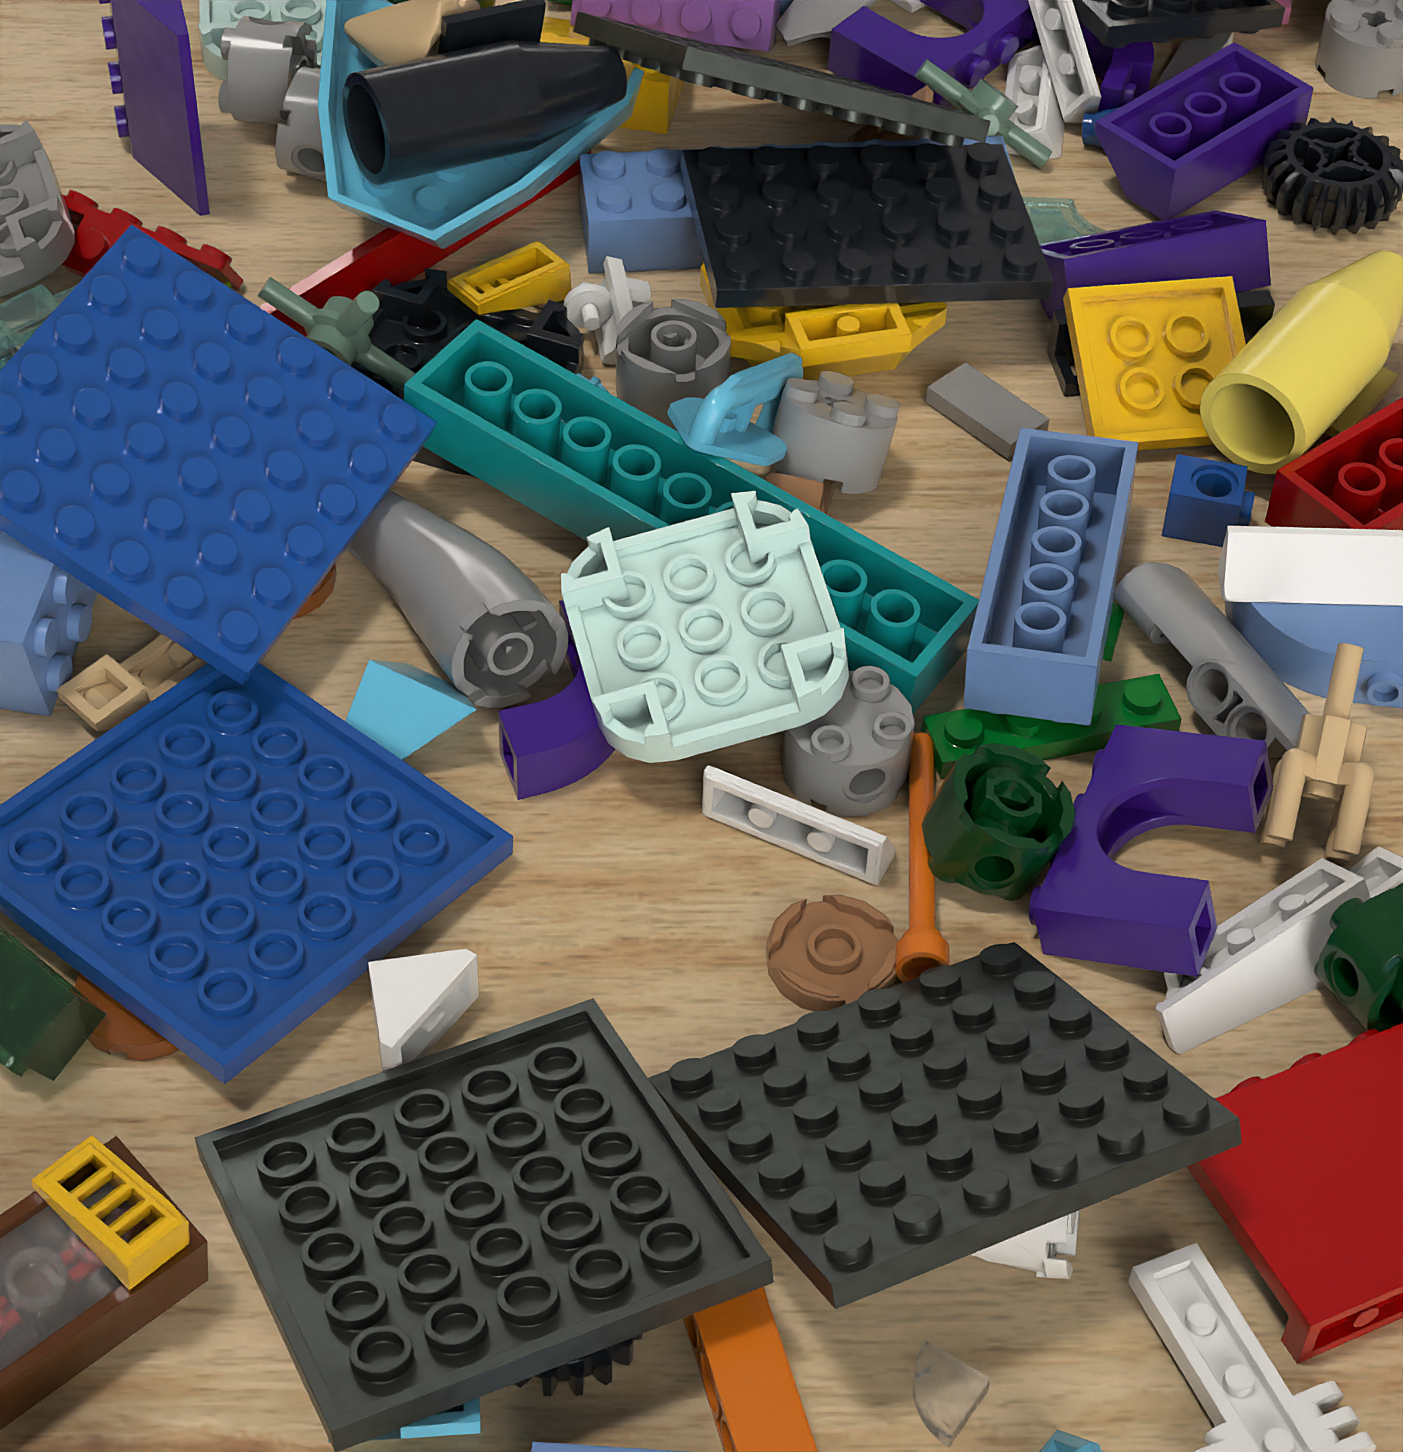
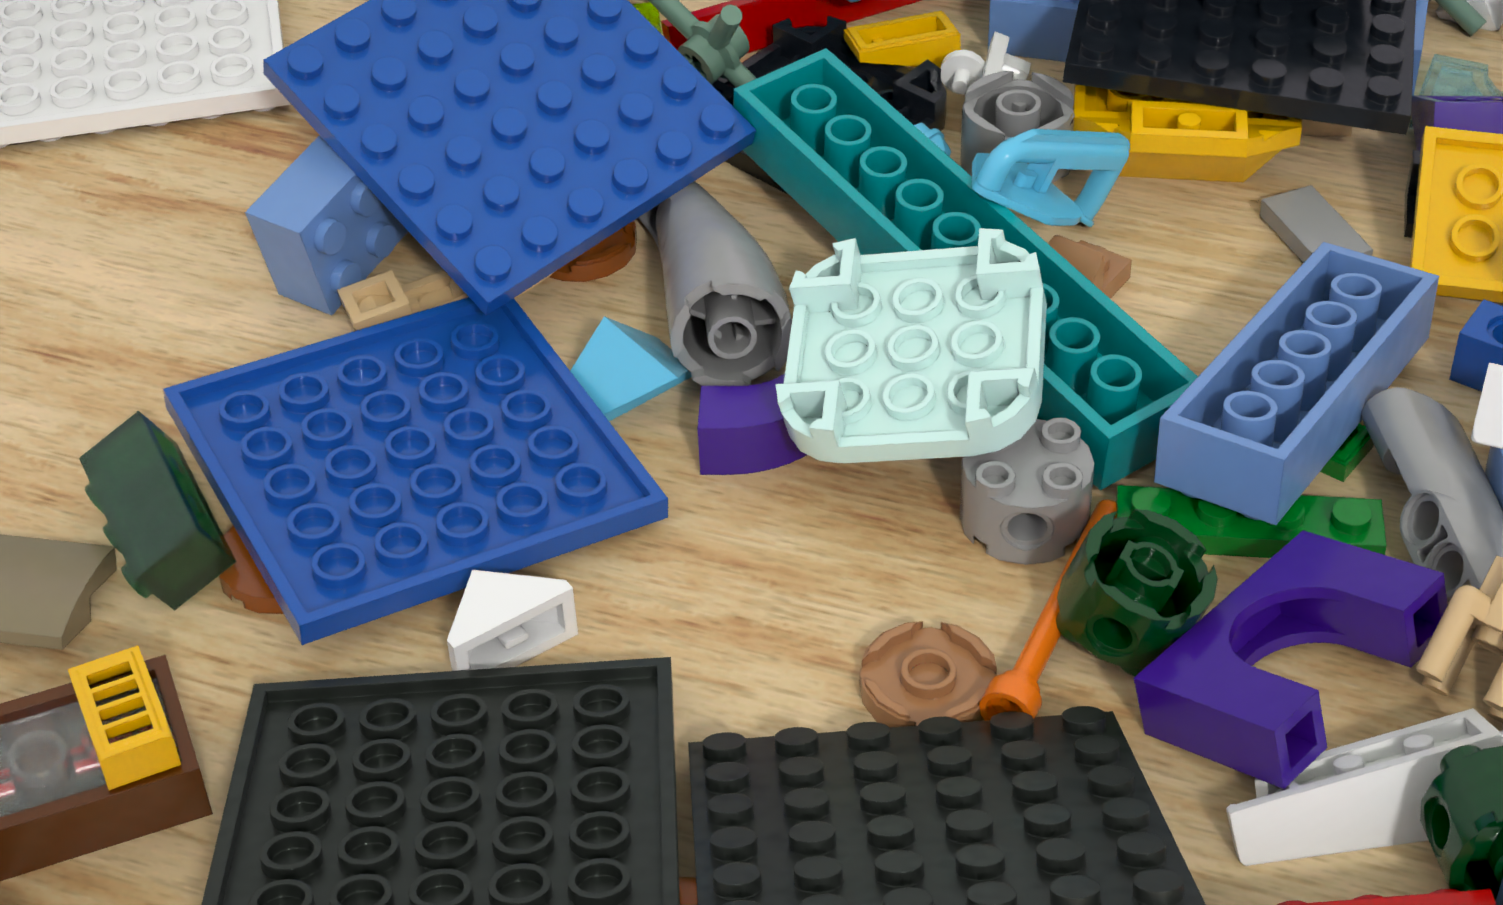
camera: 25 degrees right, 5 degrees down
white slope [702,765,896,885] -> none
light grey brick [771,371,900,494] -> none

